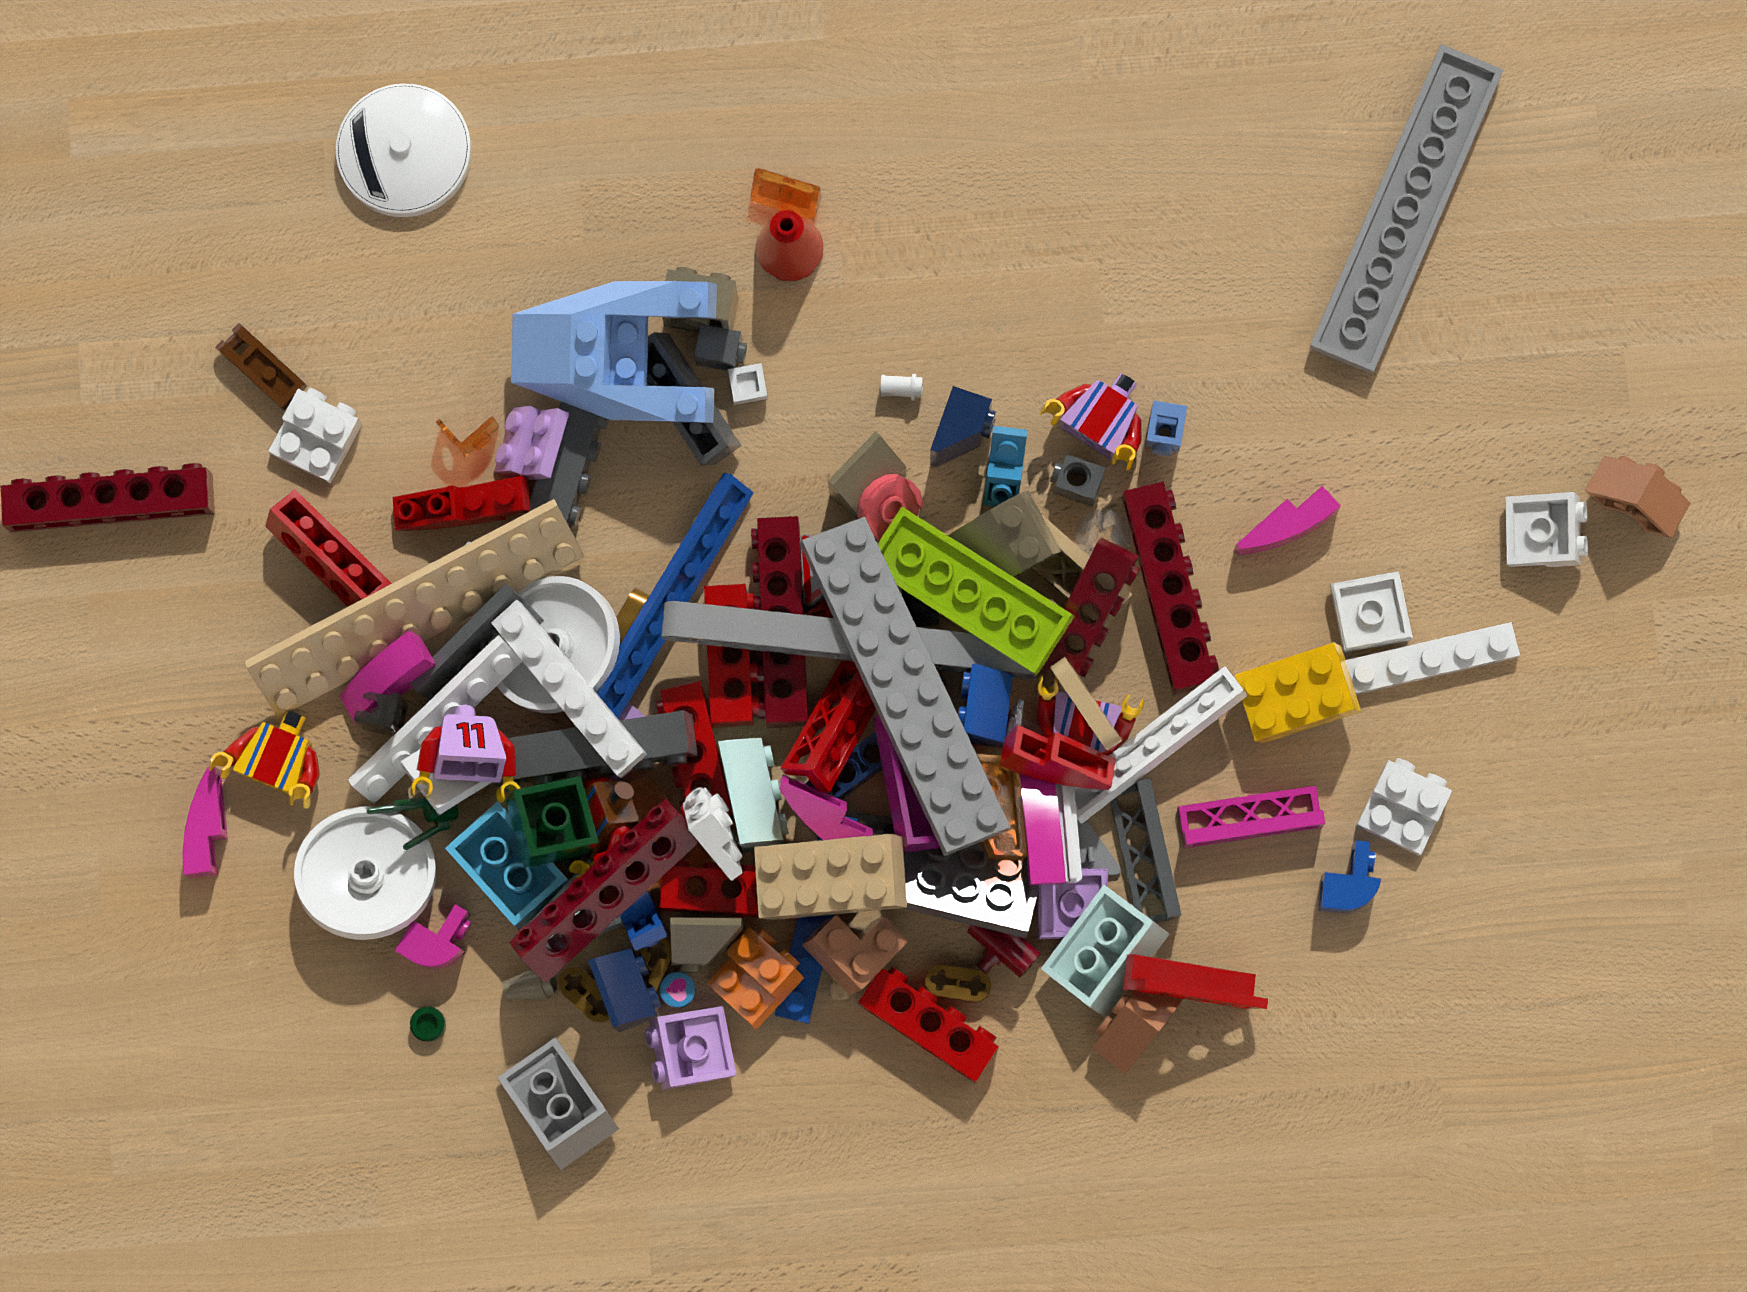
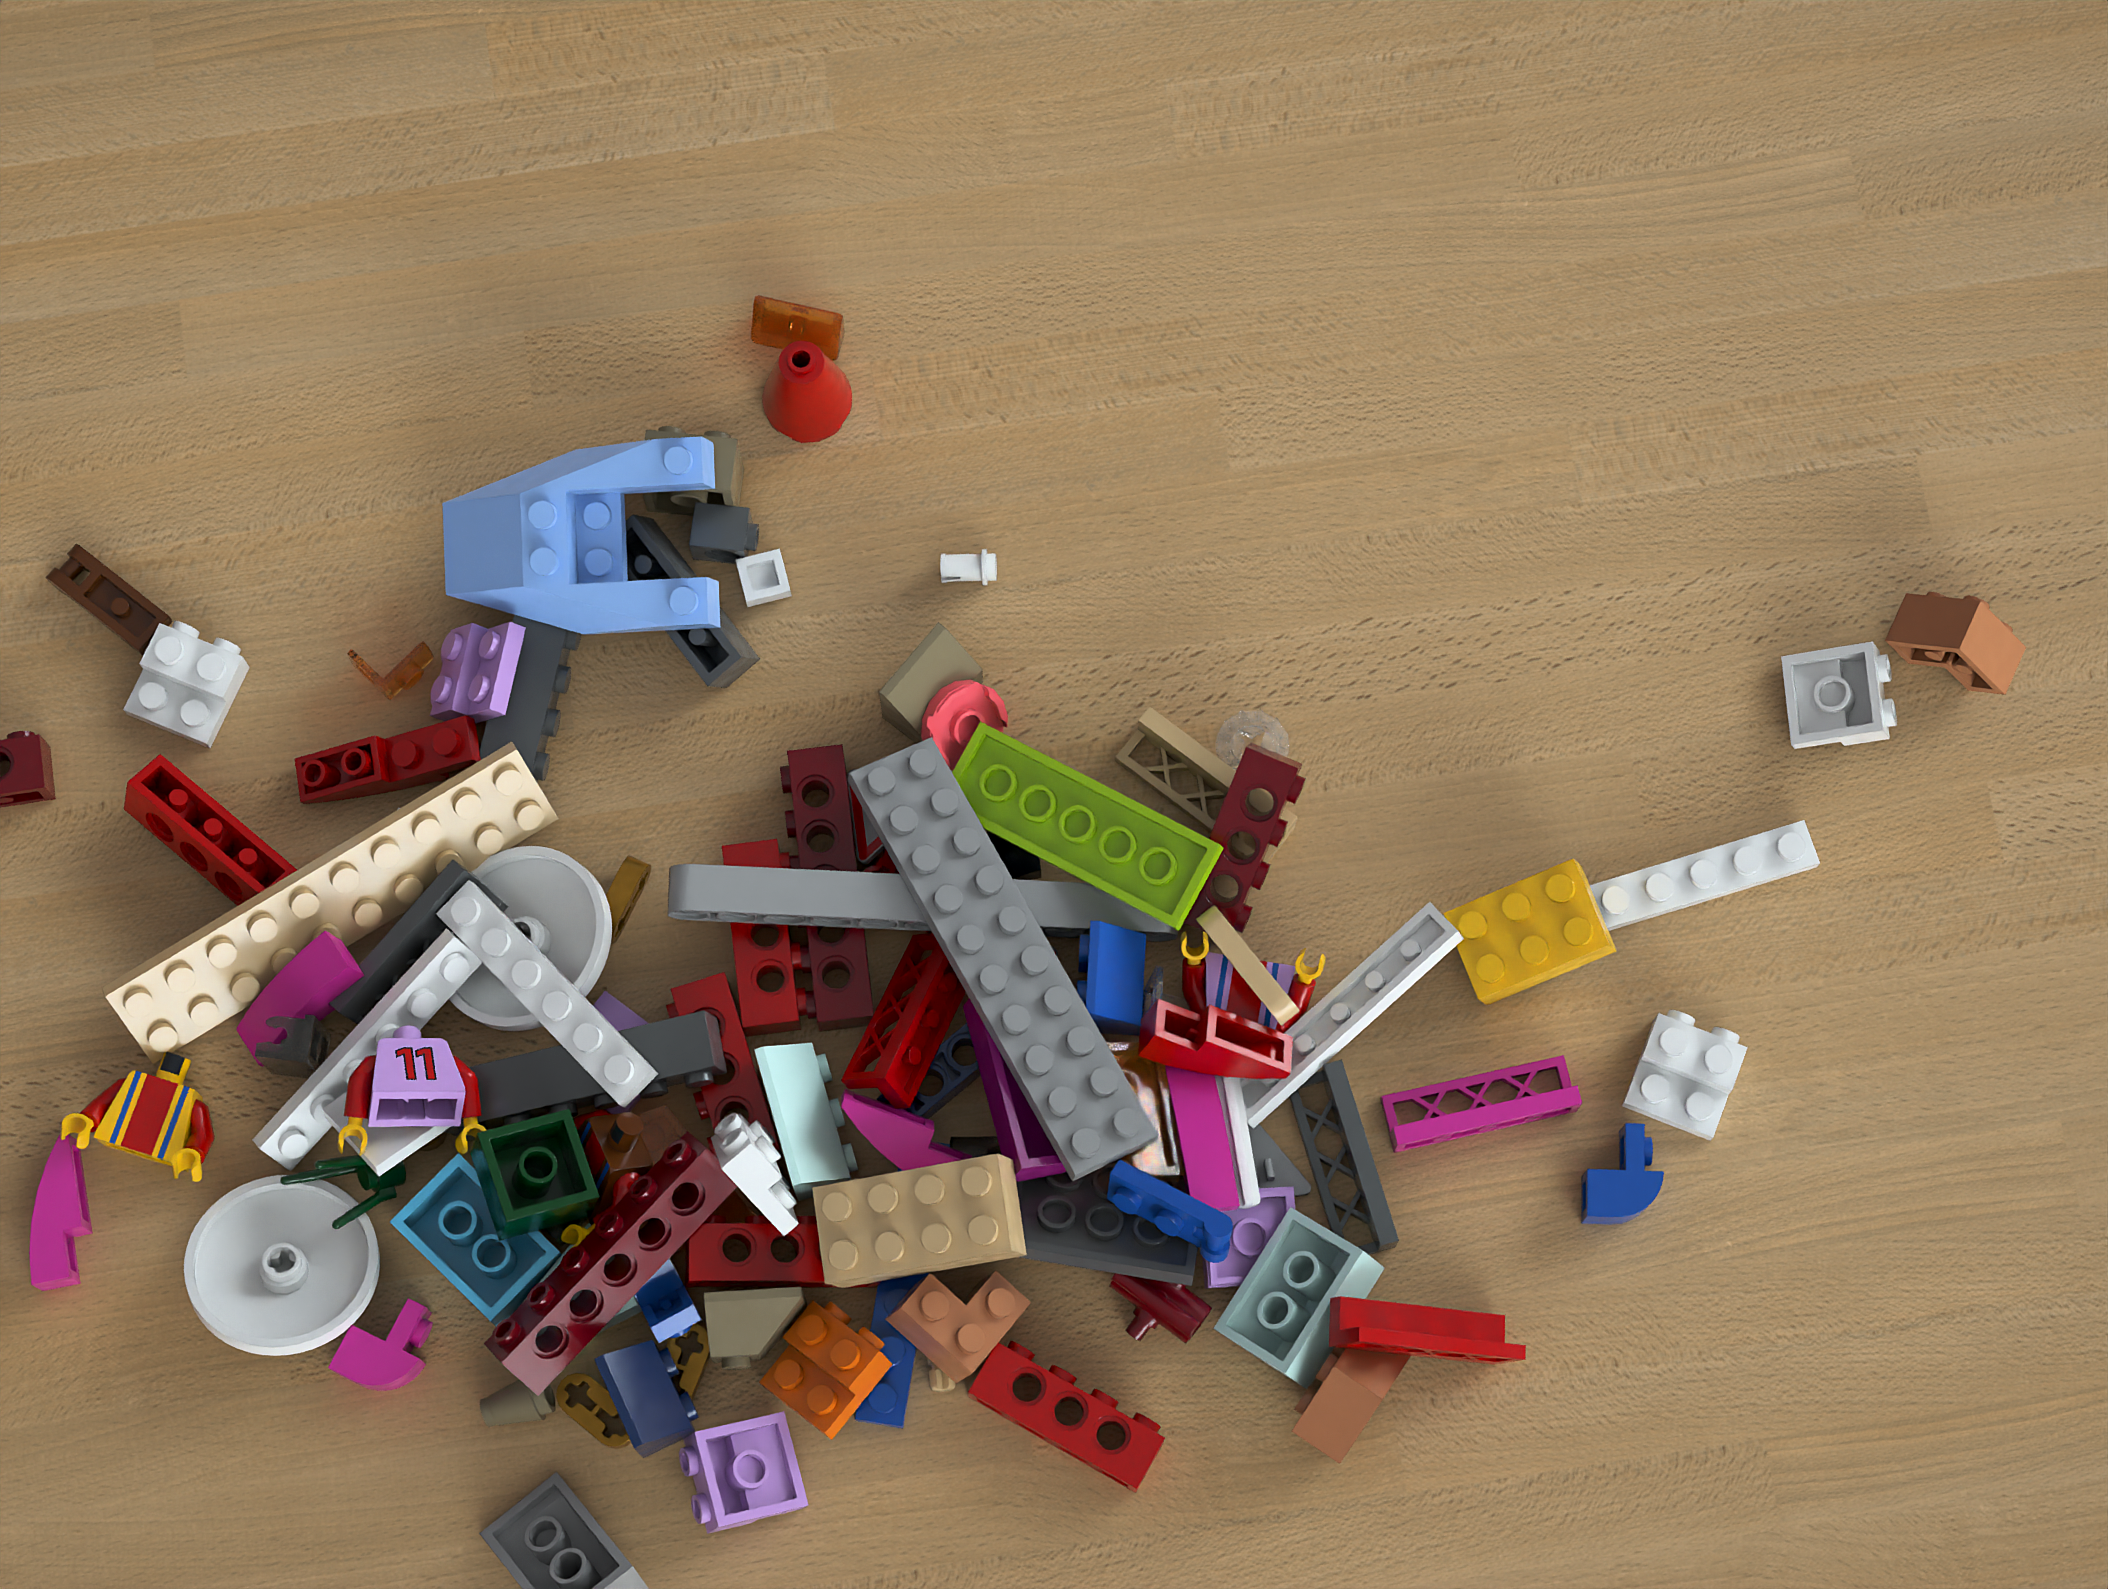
camera: 10 degrees left, 5 degrees down
white dish [336,84,472,217] -> none
dark green tile [410,1006,446,1042] -> none
blue plate [596,473,754,719] -> none
dark azure tile [660,972,696,1008] -> none
pearl gold beam [925,965,991,1003] -> none
dark blue slope [930,386,996,467] -> none
dark tan slope [948,491,1062,578] -> none
dark azure slope [983,426,1028,506] -> none
torso [1039,373,1142,470] -> none
dark grey brick [1050,454,1105,507] -> none
dark red brick [1122,481,1219,695] -> none
medium blue brick [1145,400,1187,456] -> none
dark pink slope [1234,486,1341,556] -> none
light grey plate [1309,44,1503,375] -> none
white plate [1330,571,1413,653] -> none
none -> blue plate [1107,1159,1233,1263]

